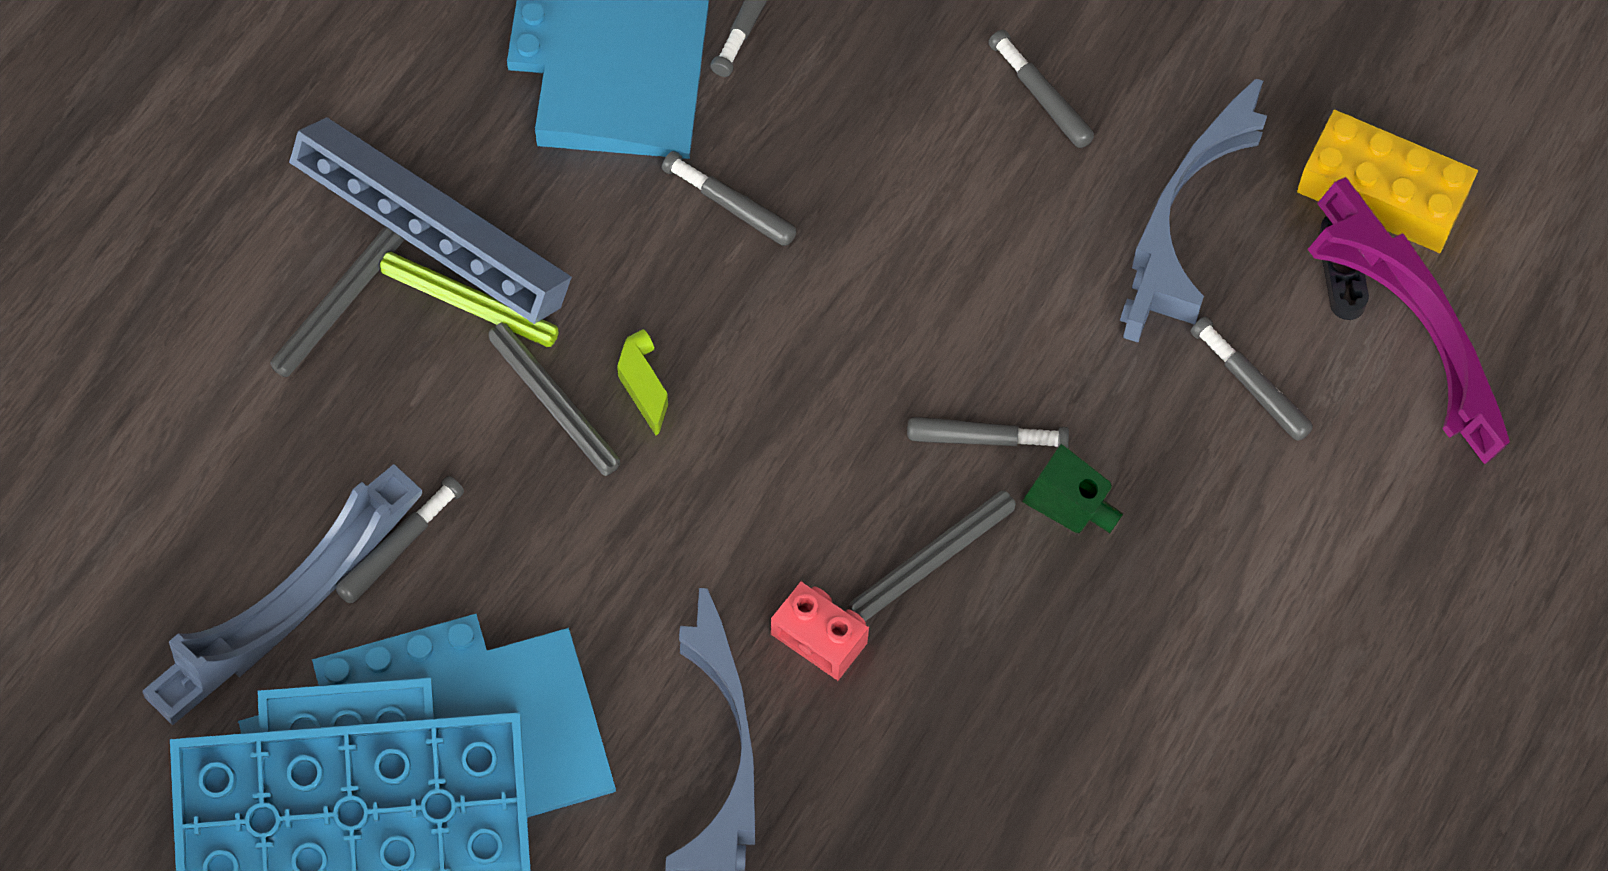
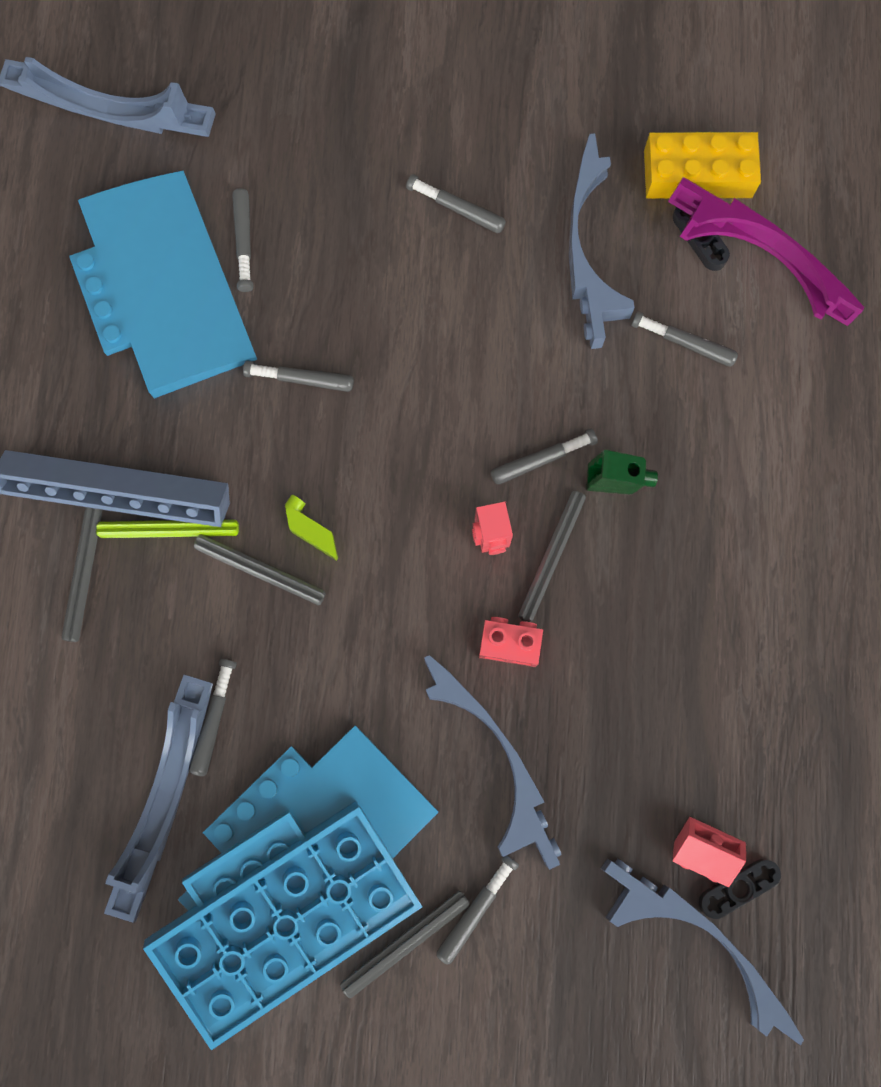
camera: 25 degrees left, 15 degrees up
none -> coral brick [472,502,513,555]

